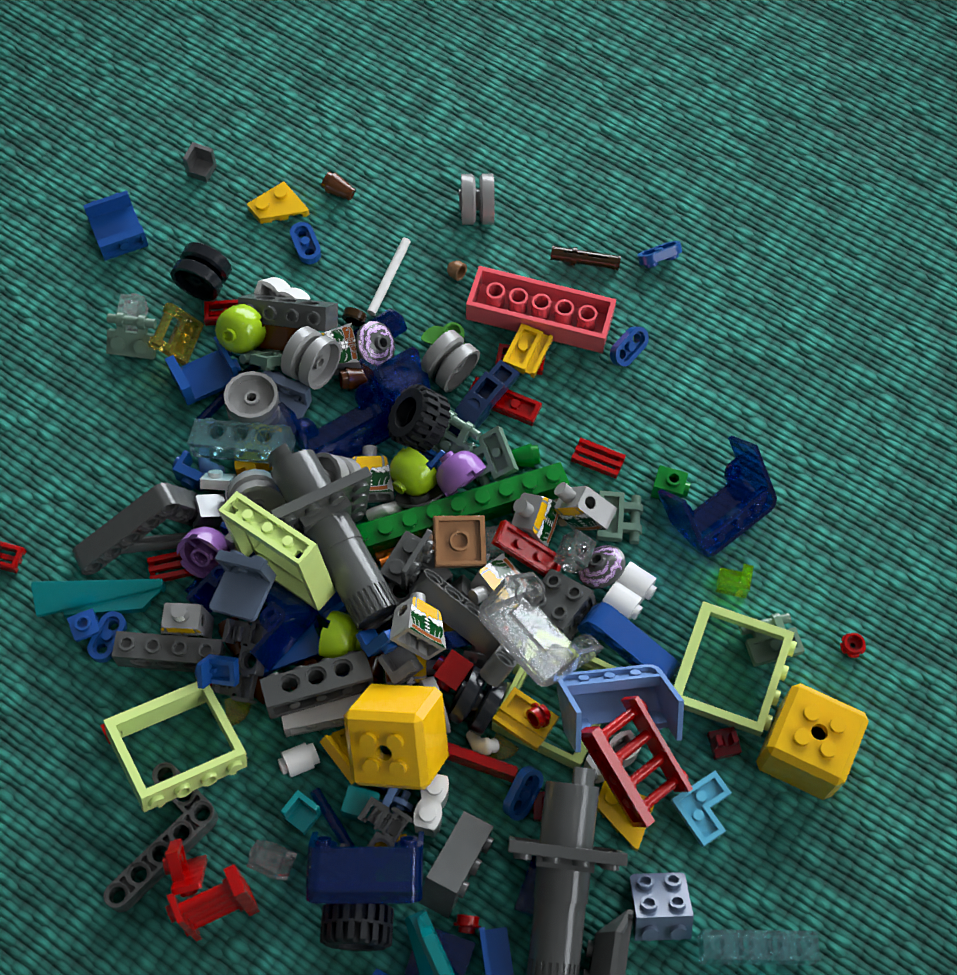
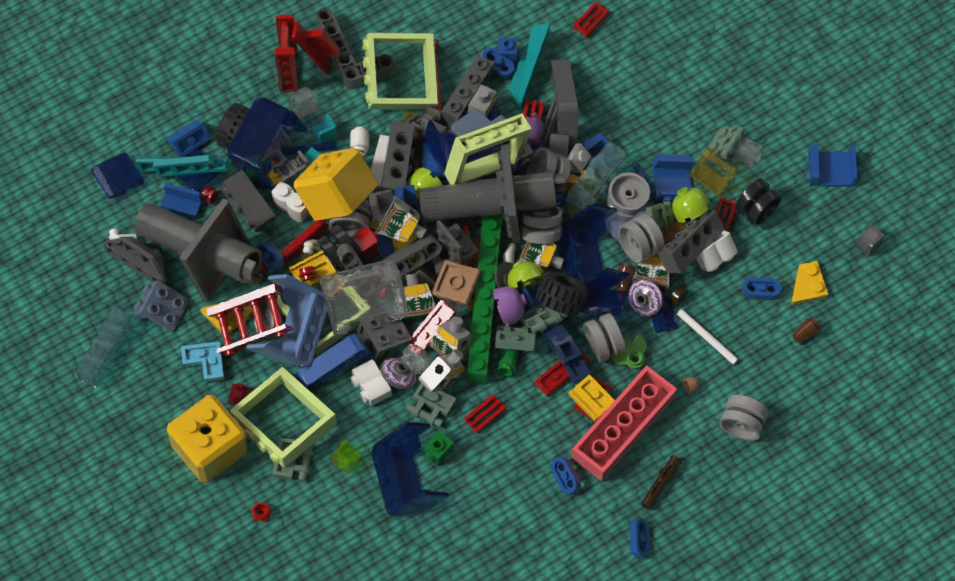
camera: 115 degrees right, 0 degrees up
blue bracket [195,654,240,689] -> none

